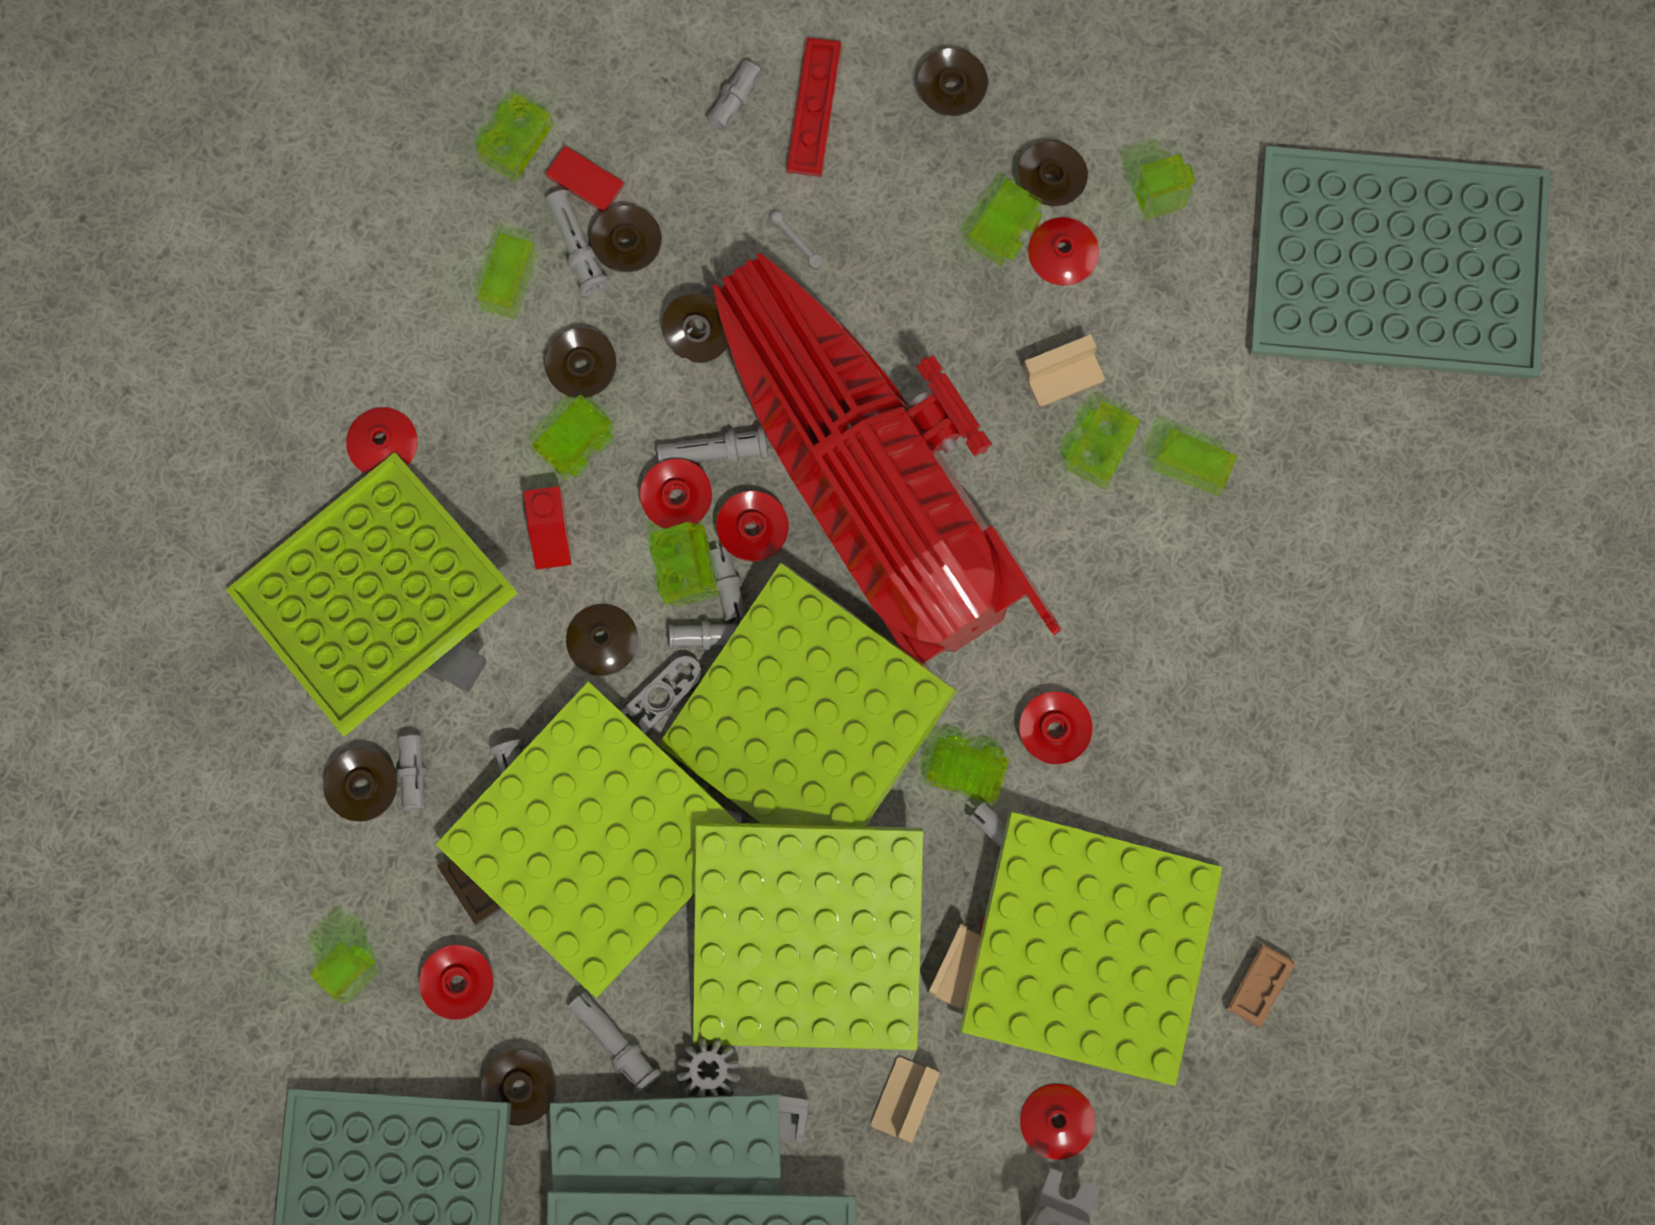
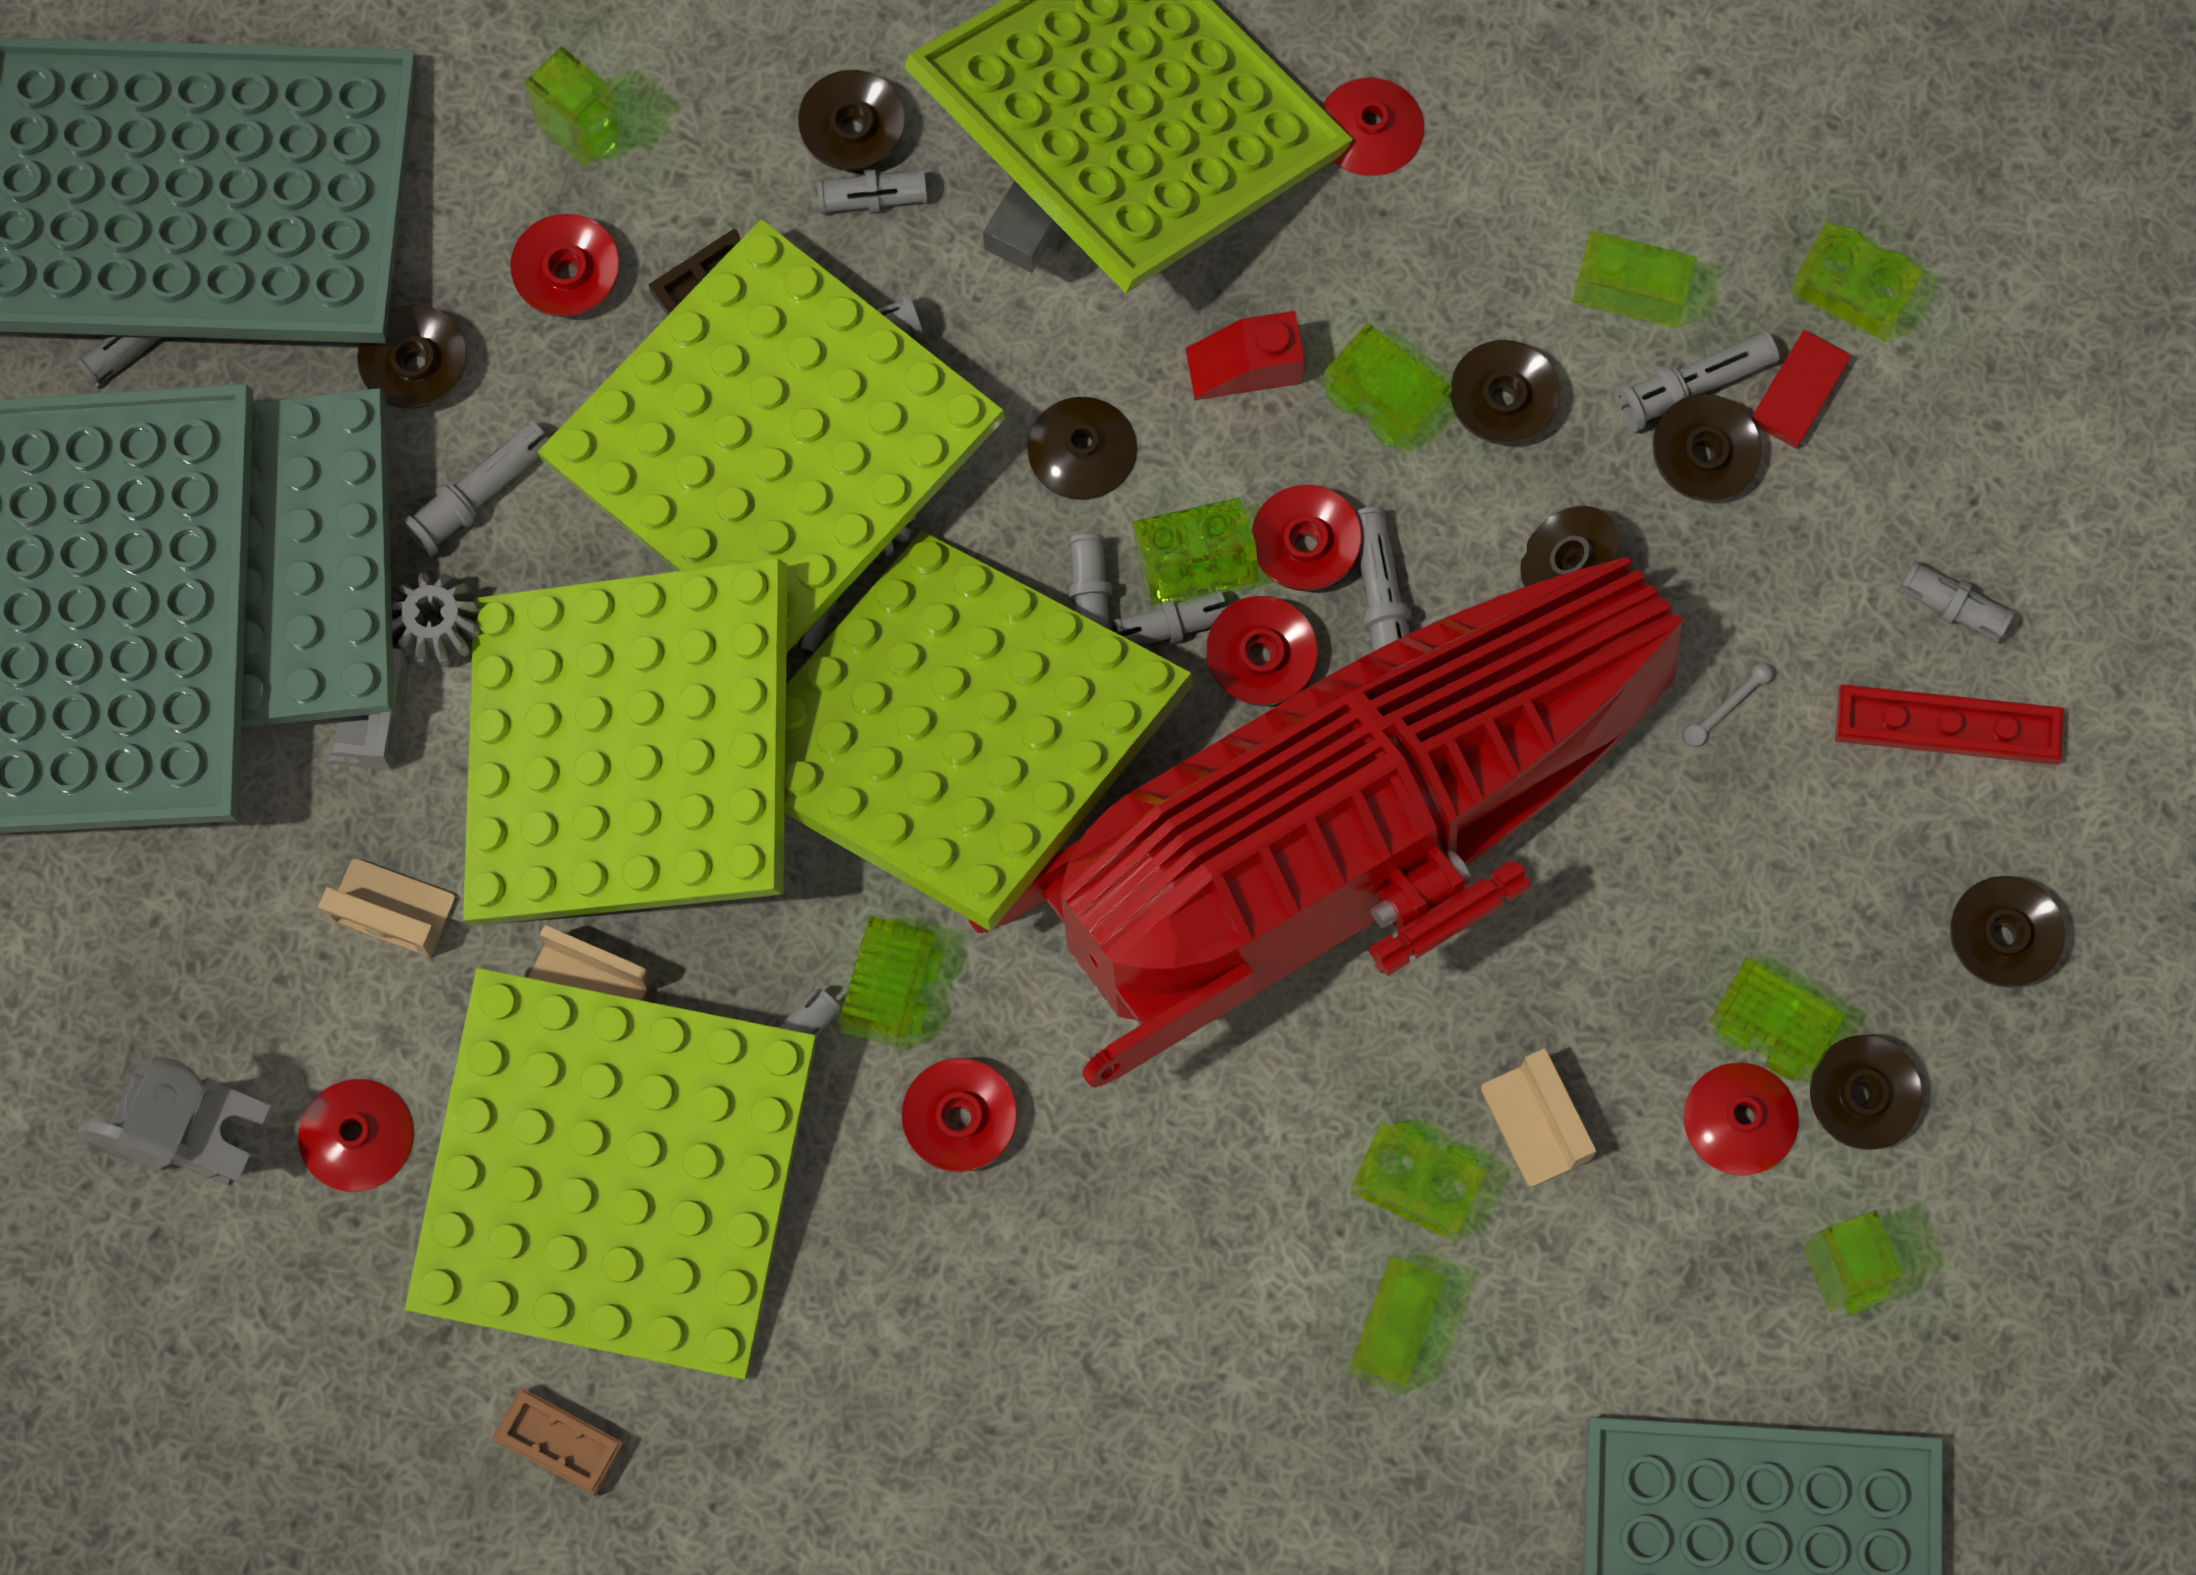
camera: 85 degrees right, 5 degrees down
light grey beam [621,656,702,735] -> none

